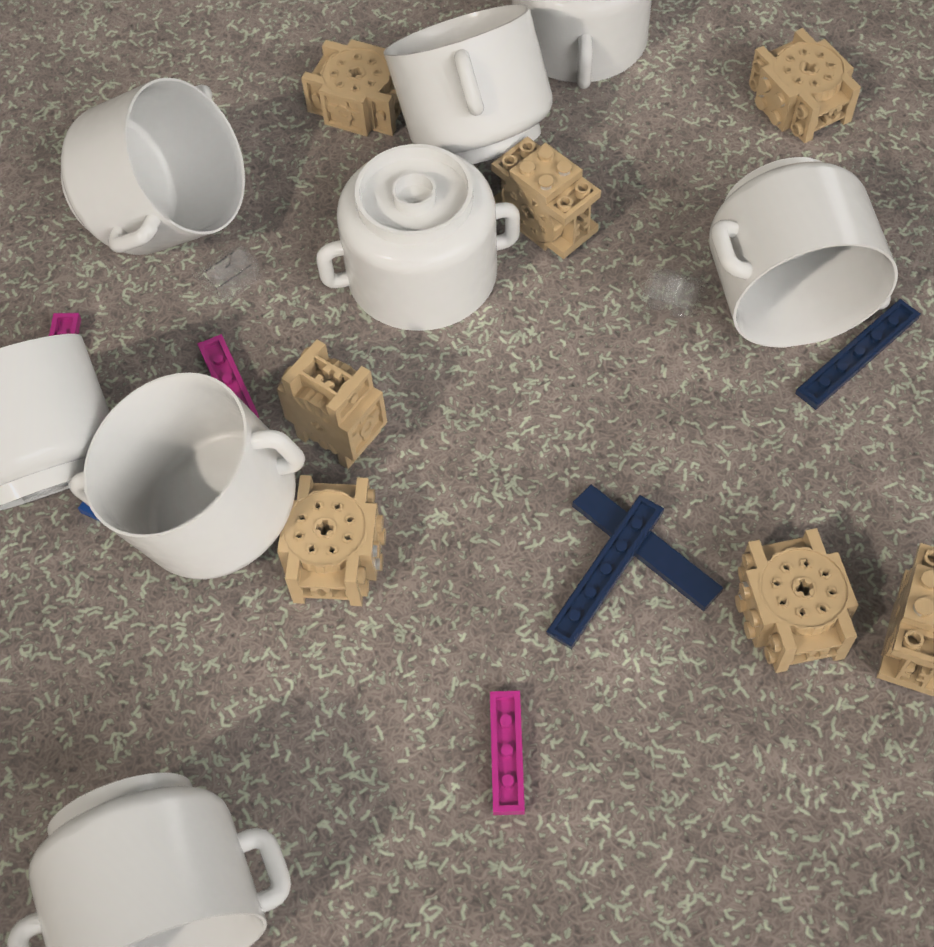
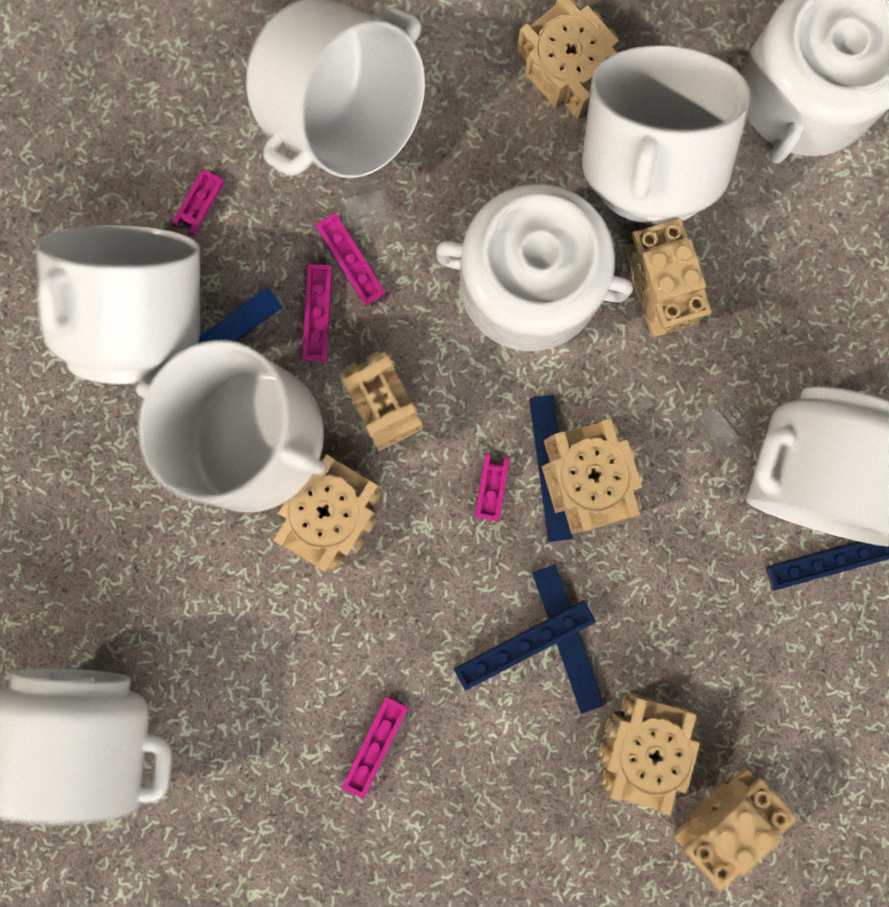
camera: 20 degrees right, 25 degrees up
none -> dark pink plate [315,212,386,307]
none -> dark pink hinge [475,453,510,522]
none -> dark blue tile [529,395,573,542]
none -> tan piece [541,418,643,534]

